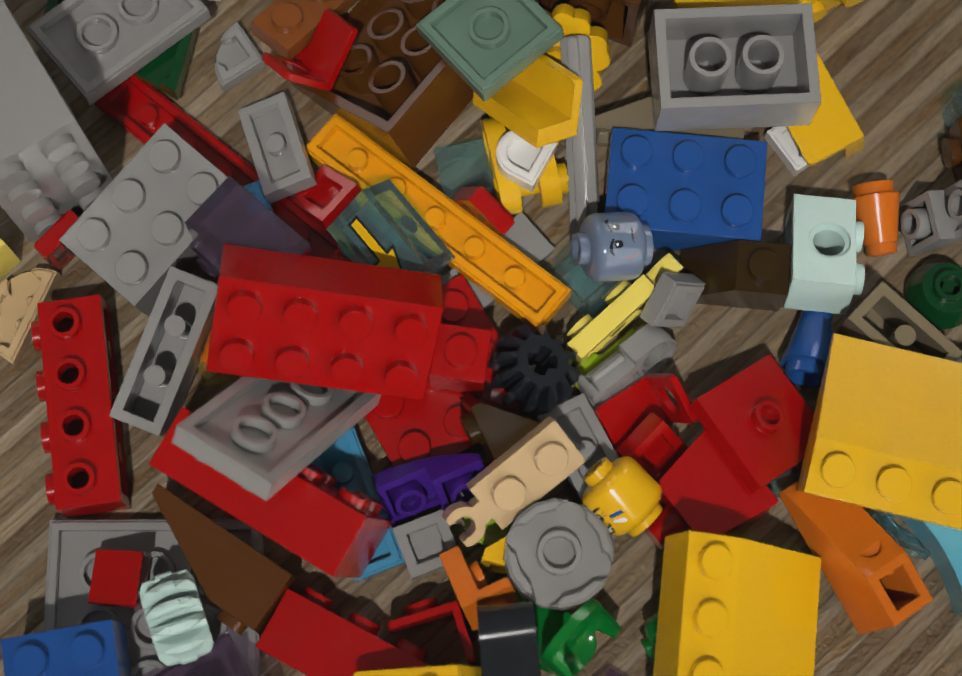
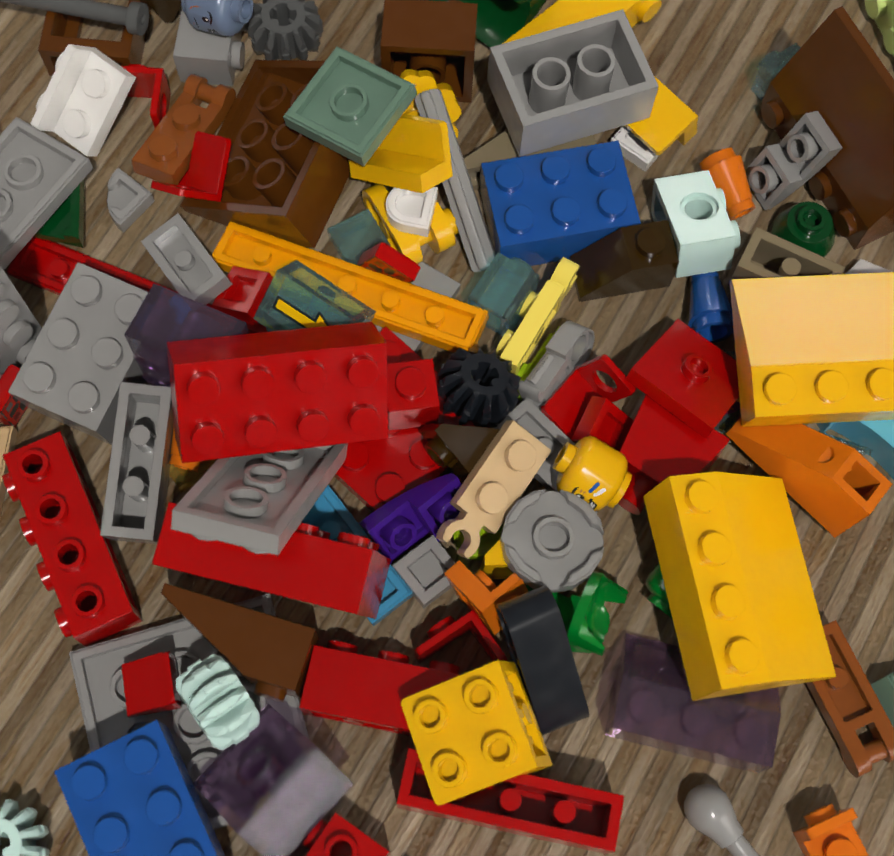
camera: 20 degrees left, 5 degrees down
sand blue head [571,212,654,283] -> none
light grey tile [639,272,706,327] -> none

